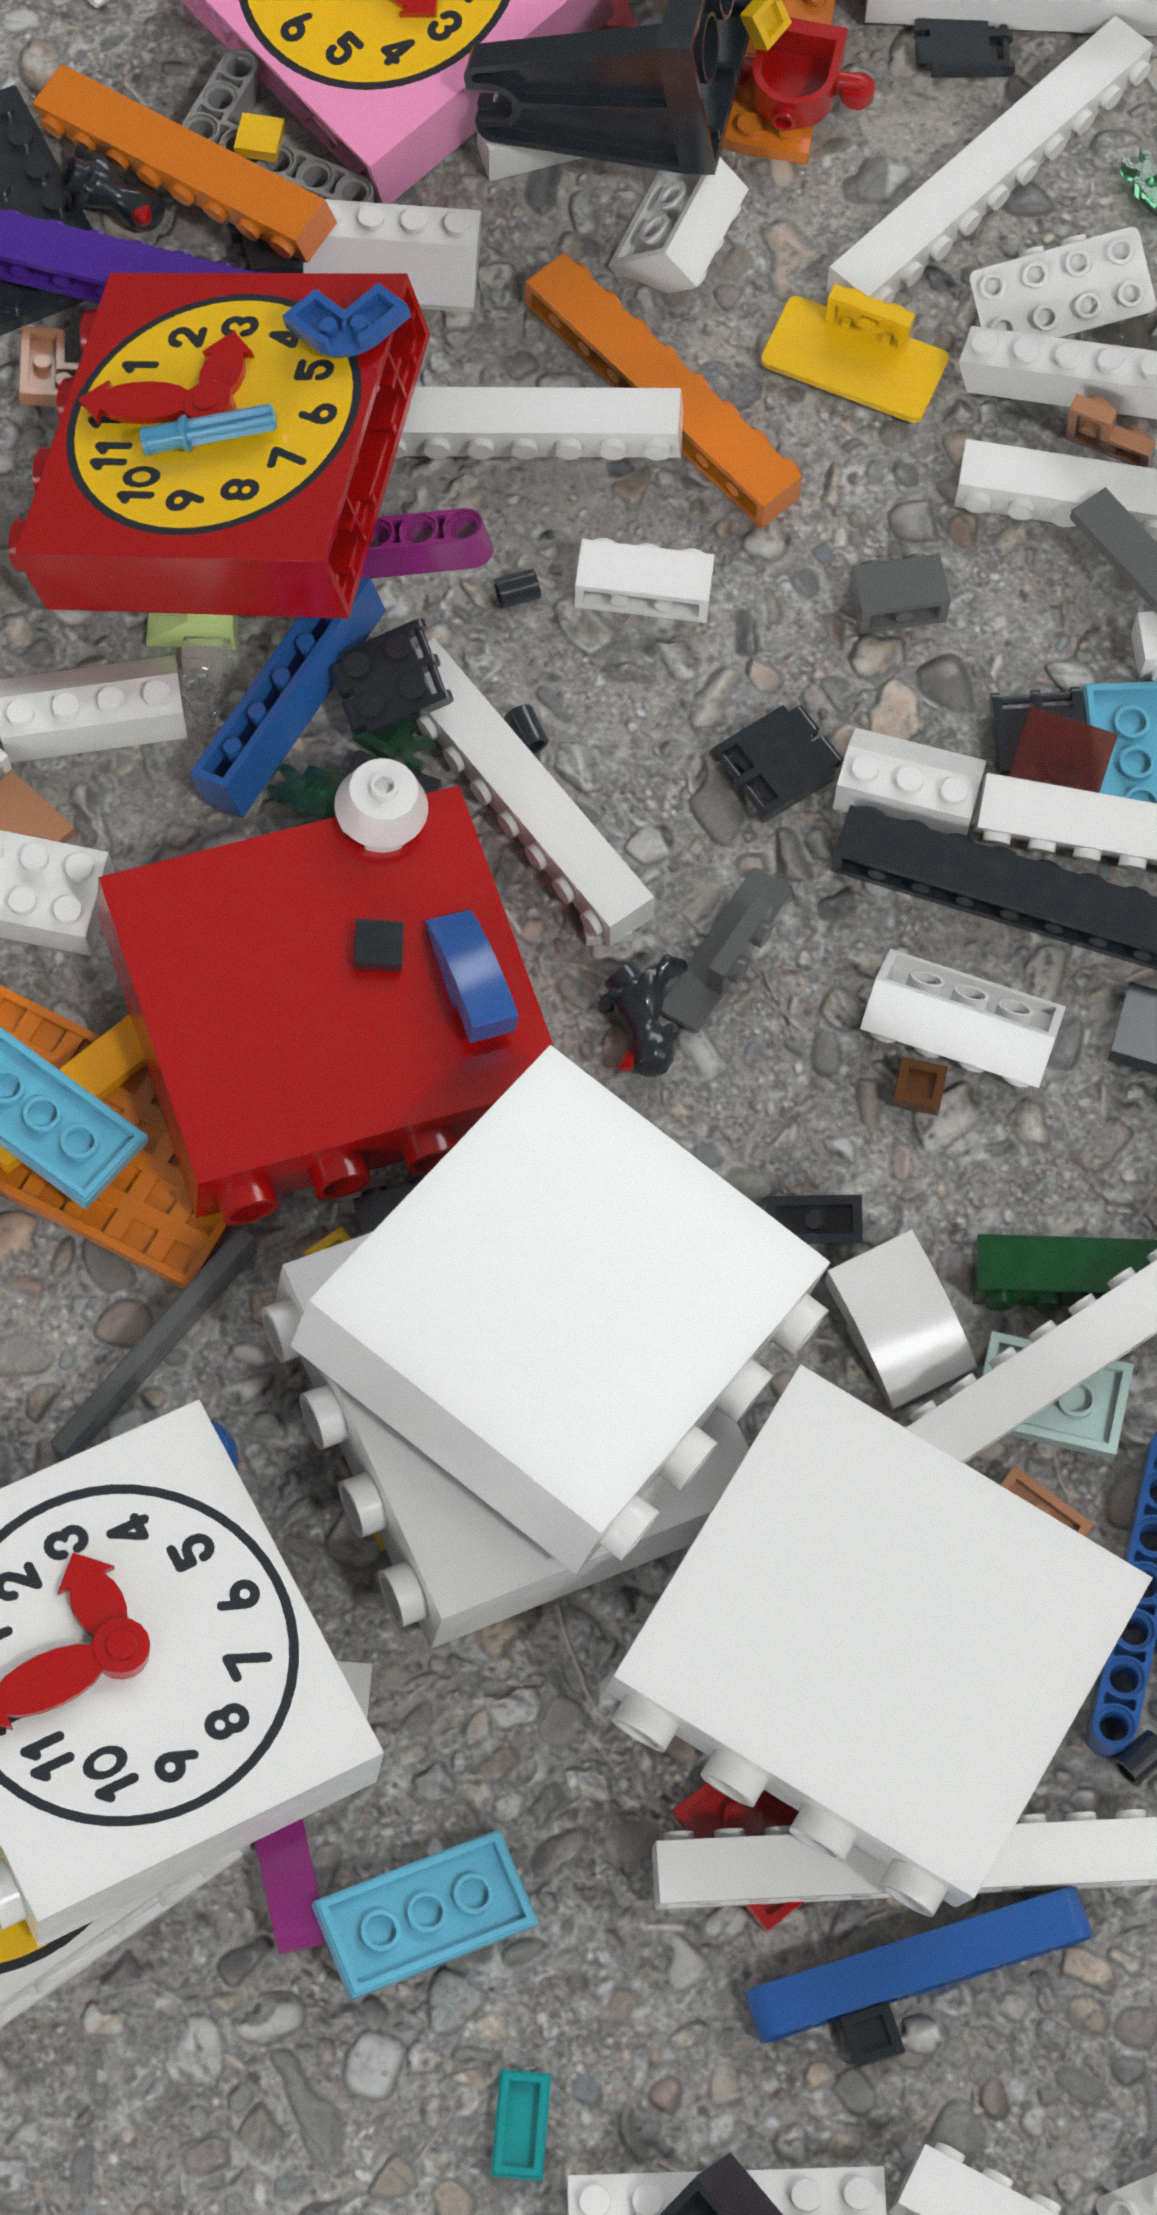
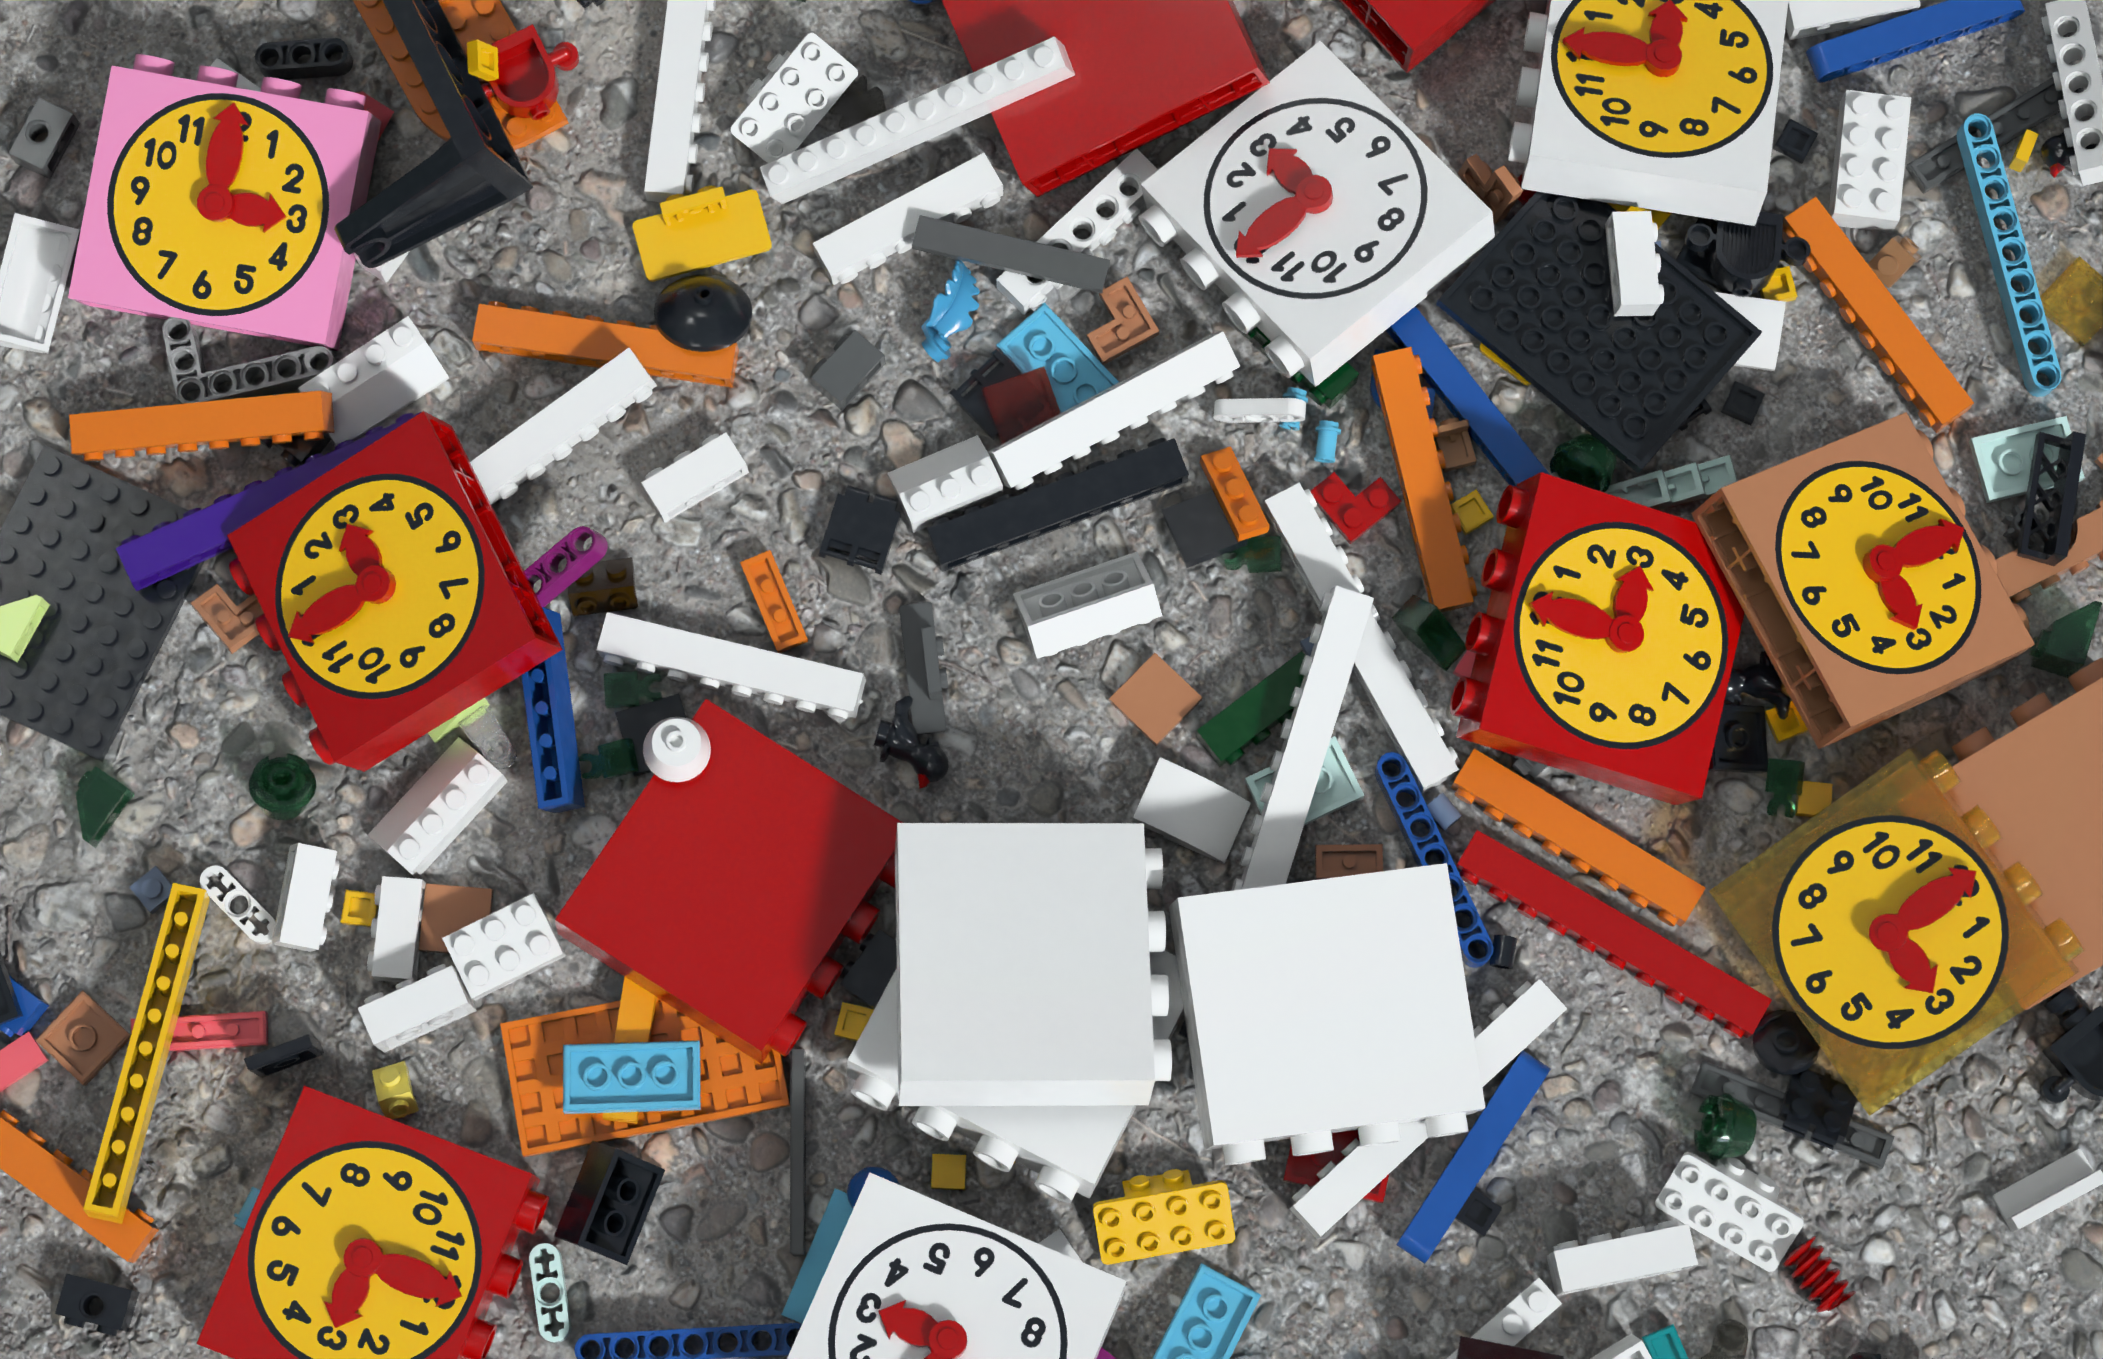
camera: 35 degrees left, 10 degrees up
black animal [60,144,165,232] -> none
dark azure axle [140,404,277,456] -> none
yellow tile [234,112,285,163] -> none
blue plate [282,283,411,358] -> none
black plate [329,618,454,737] -> none
black tile [354,919,404,972] -> none
blue slope [425,909,519,1043] -> none
black hinge [494,568,541,609] -> none
black hinge [504,704,549,754] -> none
white slope [608,157,749,294] -> none
black brick [766,1194,863,1245] -> none
reddish brown plate [892,1057,948,1116] -> none
nougat plate [1065,393,1156,467] -> none
none -> dark brown bracket [568,557,638,616]
none -> black dish [654,274,752,352]
none -> orange plate [740,550,808,653]
none -> dark azure plant [921,260,980,362]
none -> yellow tile [931,1154,967,1190]
none -> yellow bracket [1092,1169,1235,1265]
none -> nougat tile [1109,653,1203,746]

